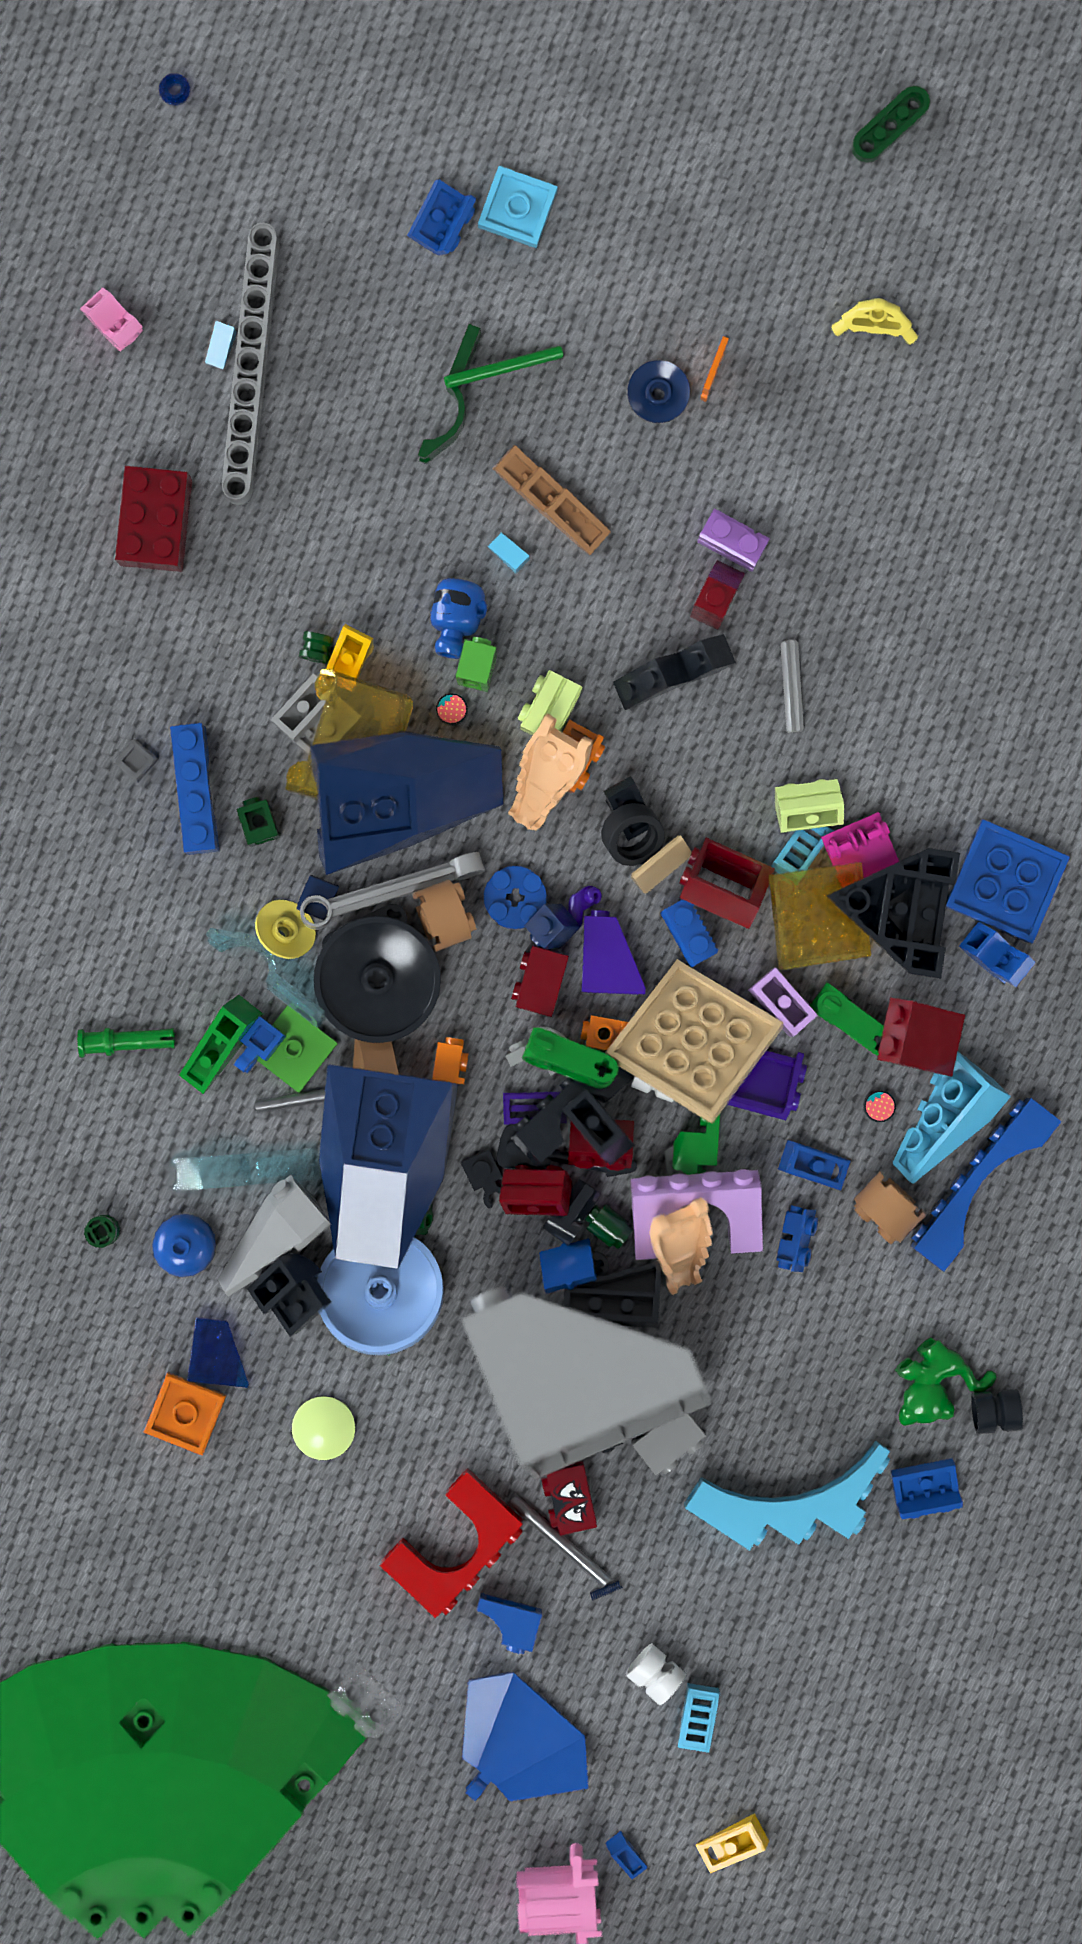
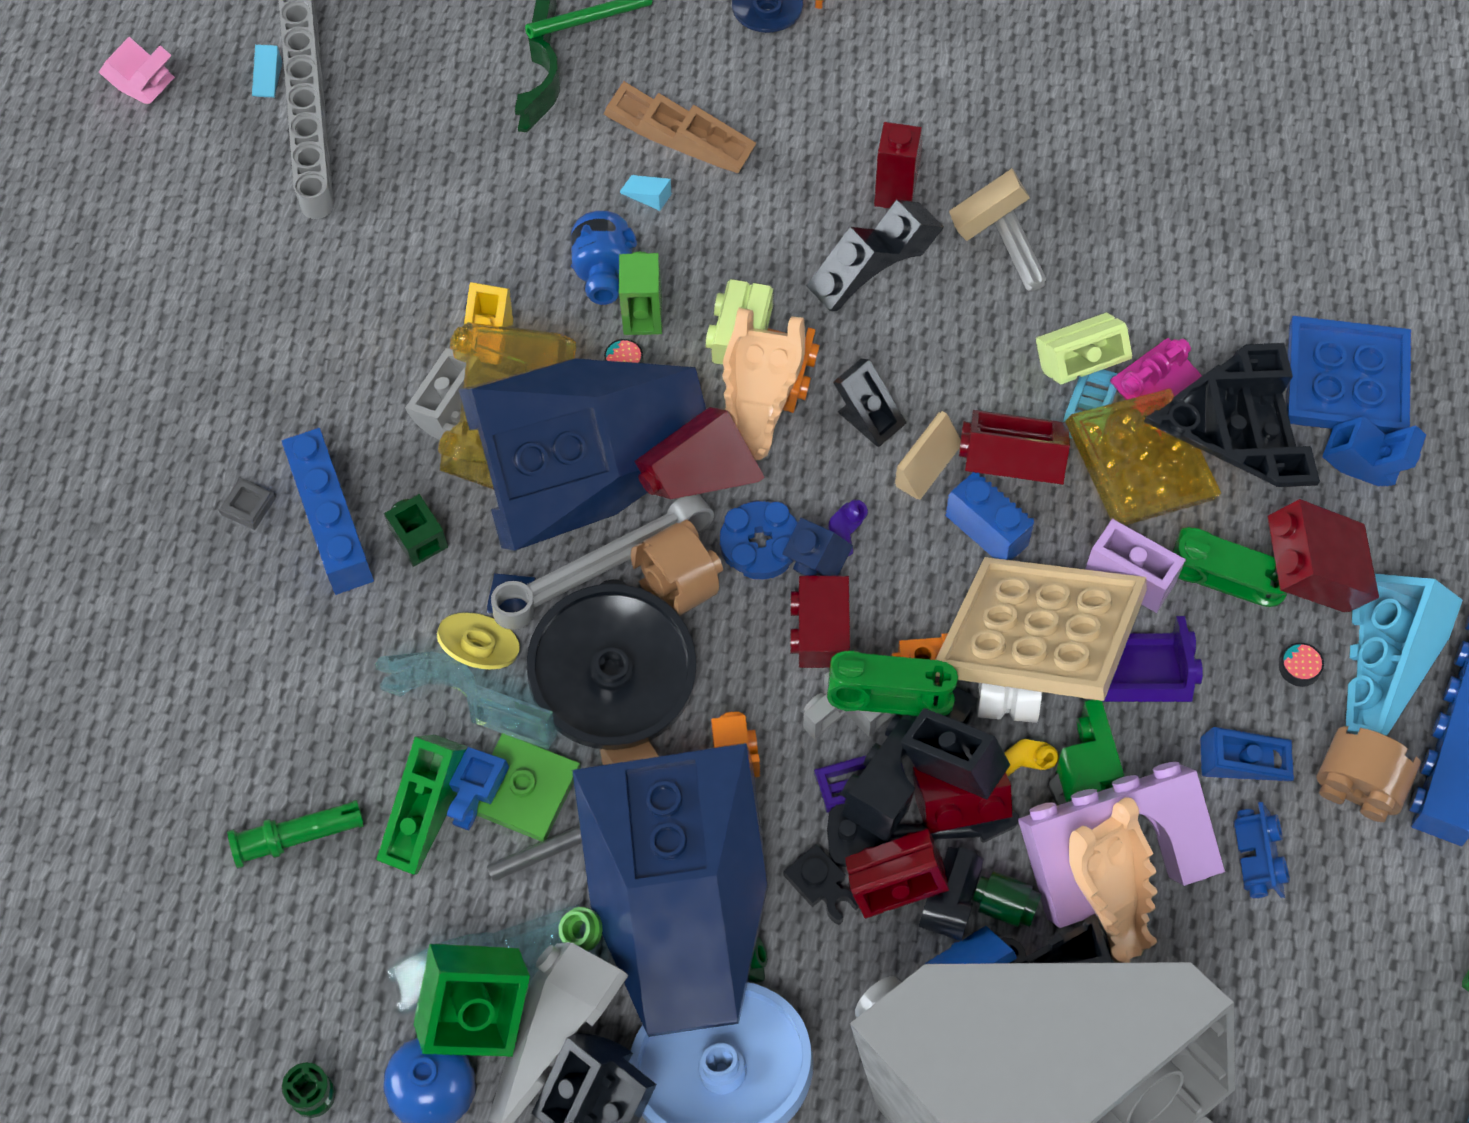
camera: 15 degrees left, 25 degrees down
dark red brick [115,466,192,572] -> none
dark green wheel [298,631,334,664] -> none
dark purple slope [581,910,646,995] -> none
black tyre [601,803,665,866] -> none
medium lavender brick [697,508,770,572] -> none
none -> green brick [414,944,530,1057]
none -> bright green plate [559,907,603,951]
none -> dark red slope [634,407,765,500]
none -> tan slope [949,168,1030,241]
none -> yellow arm [1004,739,1059,776]

